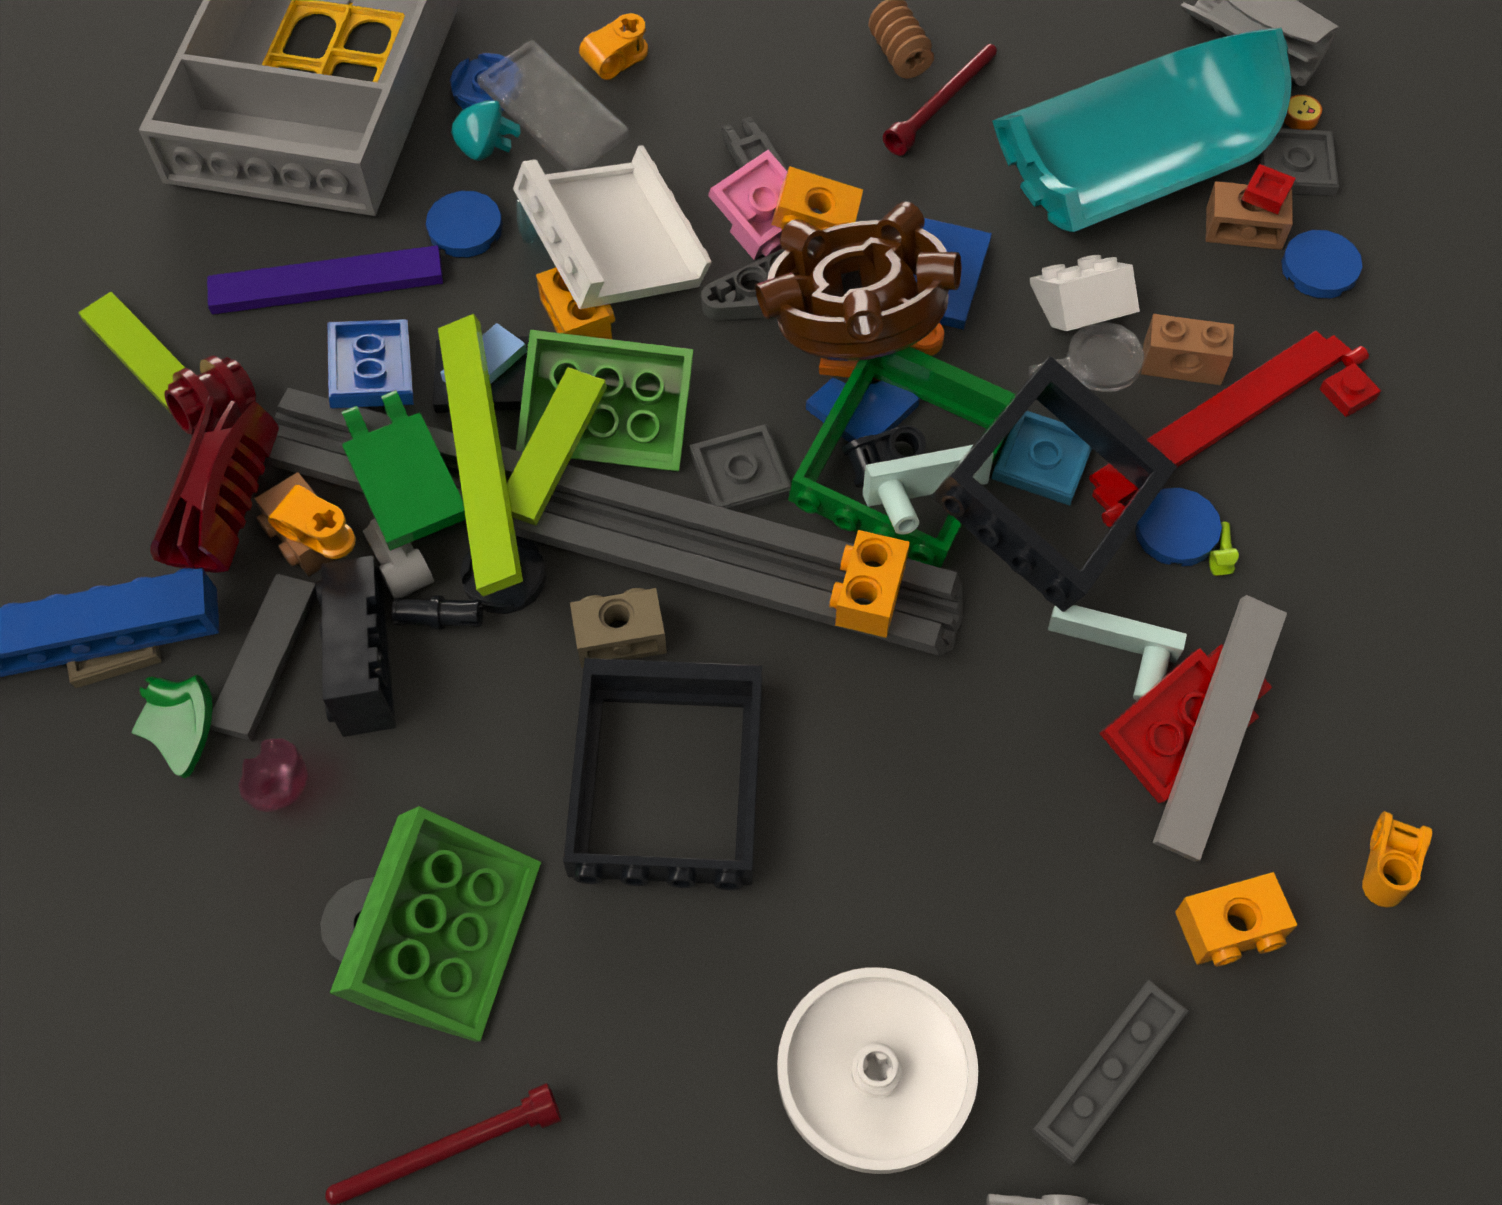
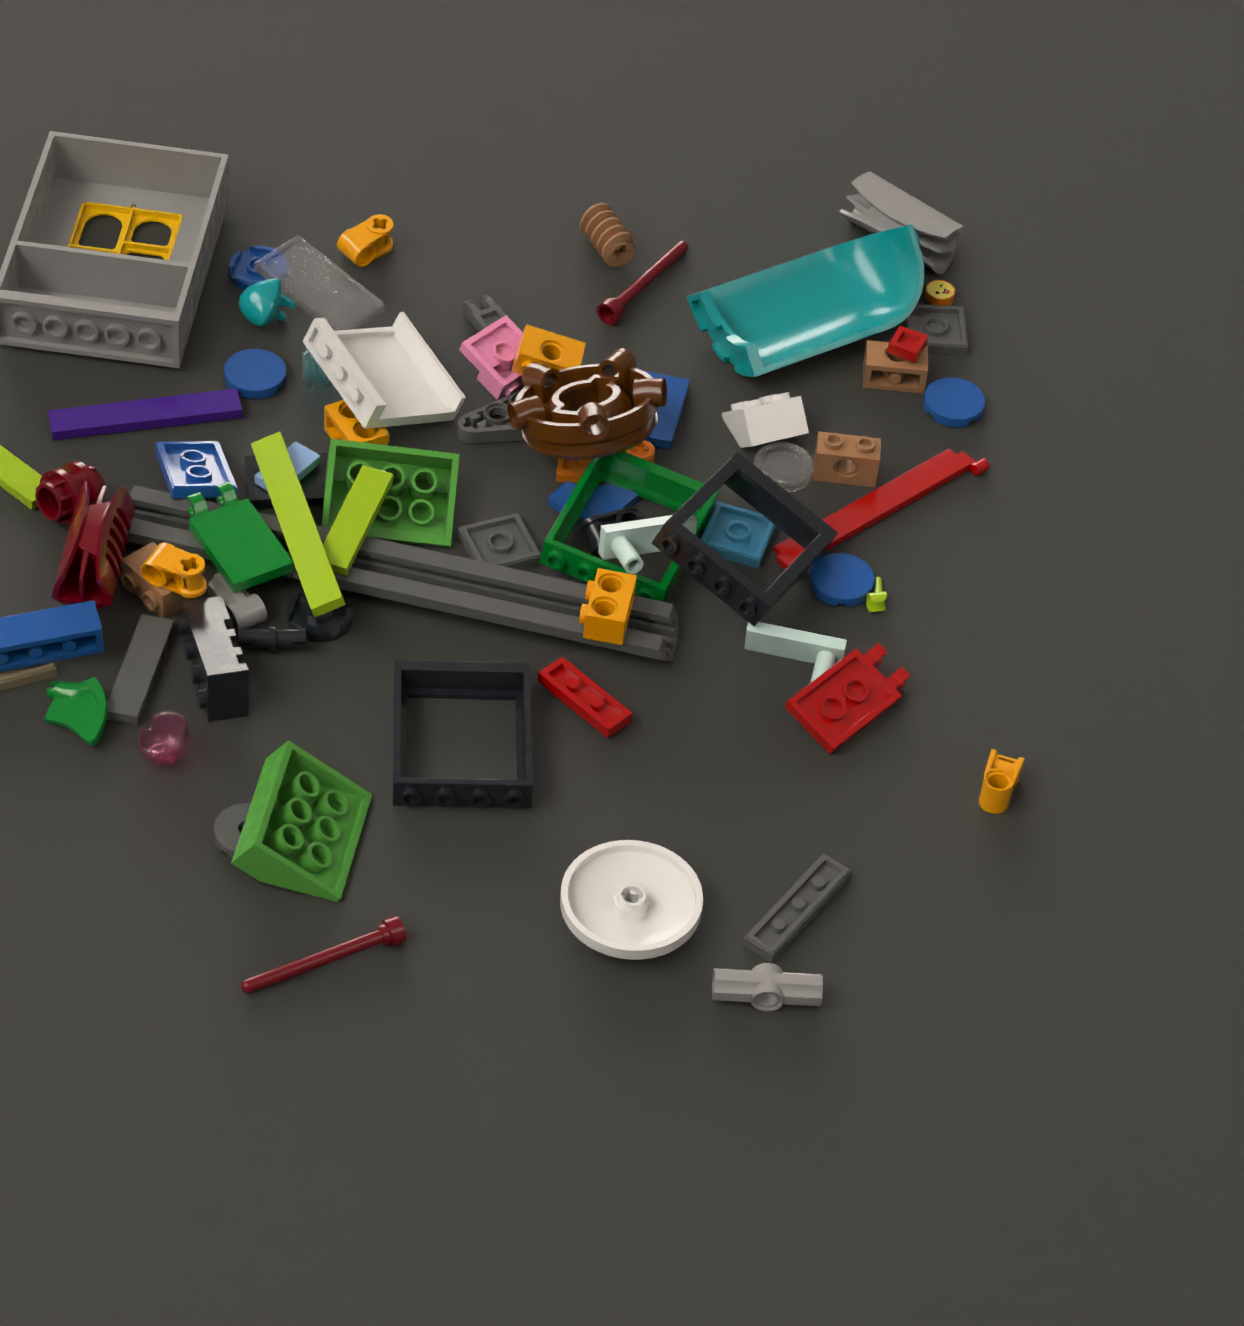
camera: 10 degrees left, 15 degrees down
dark tan brick [570,588,667,668] -> none
light grey tile [1152,595,1287,862] -> none
light orange brick [1175,872,1298,967] -> none
red plate [1319,363,1381,417] -> none
none -> red plate [537,656,633,739]

